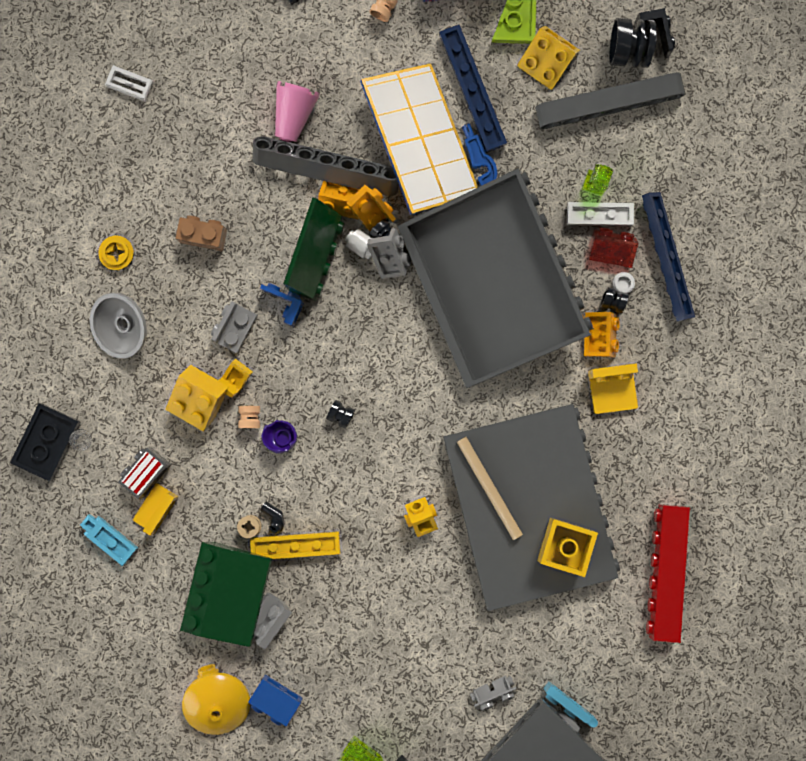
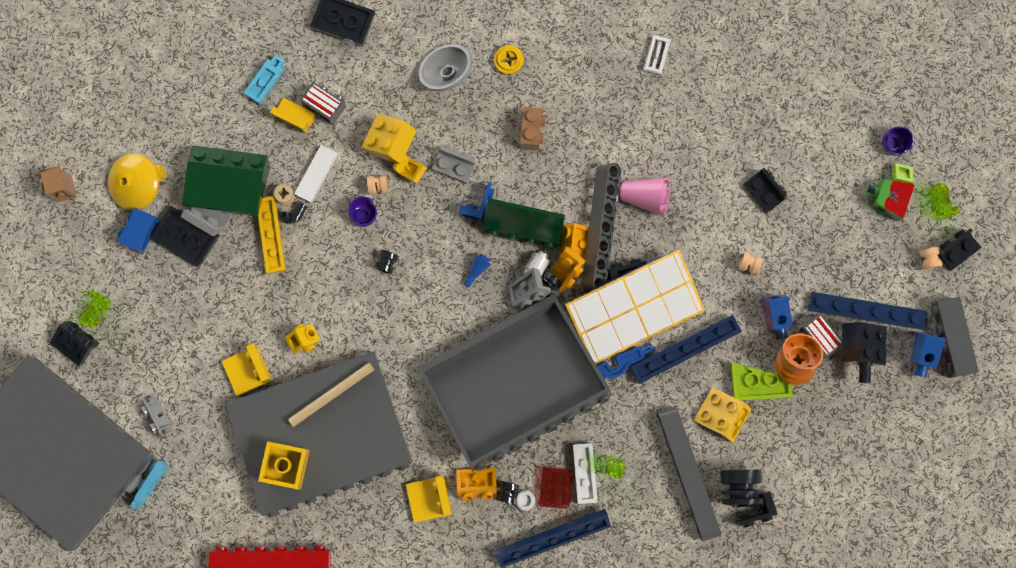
camera: 80 degrees right, 5 degrees down
none -> black plate [150,206,220,268]
none -> yellow bracket [222,343,272,396]
none -> white tile [294,145,338,204]
none -> blue cone [464,253,492,287]
none -> black bracket [608,259,647,281]

